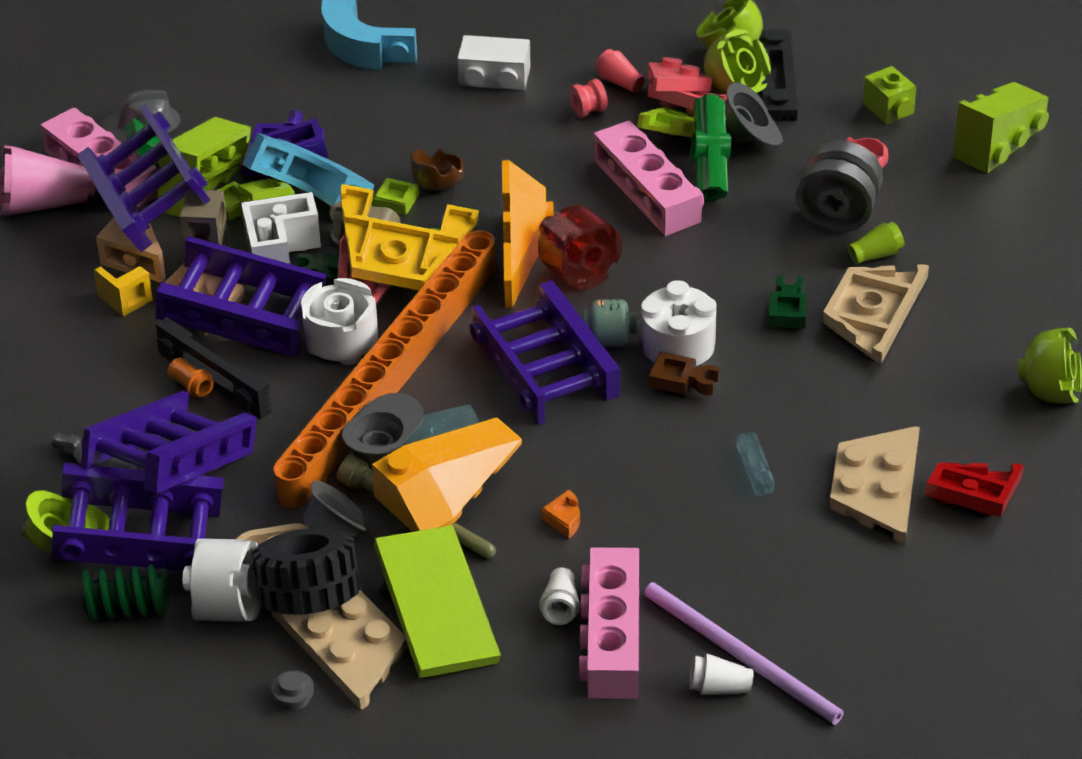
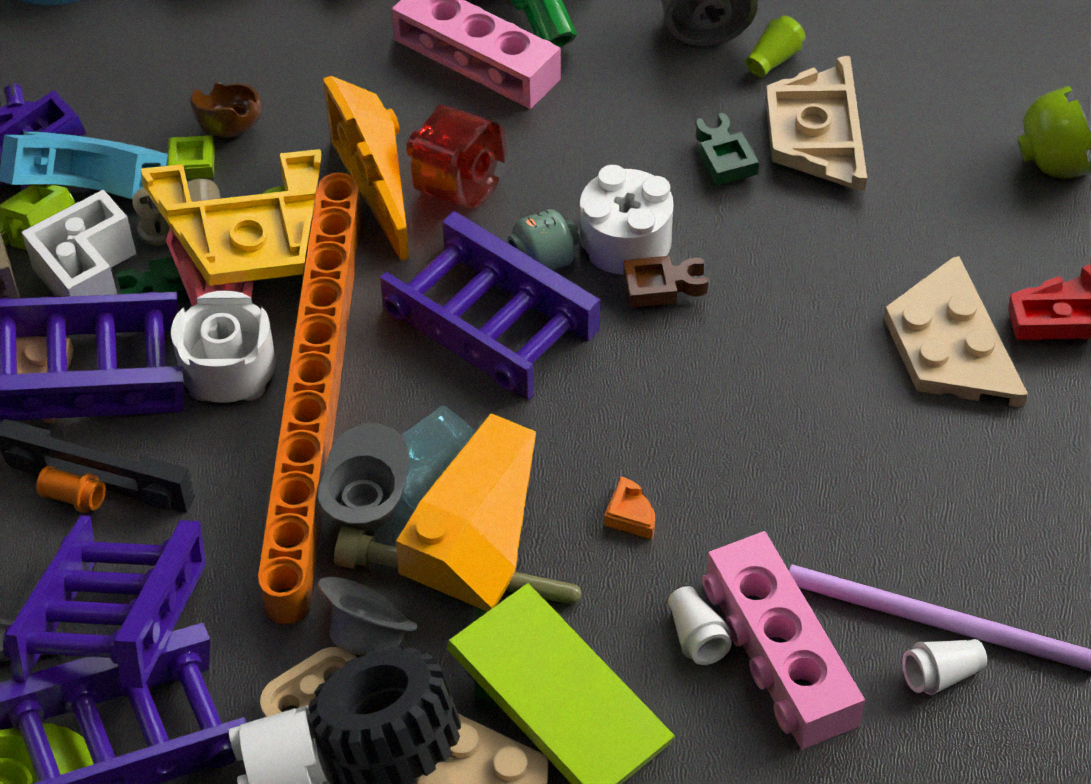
camera: 25 degrees left, 10 degrees up
clear light blue axle [737,431,775,496] -> none

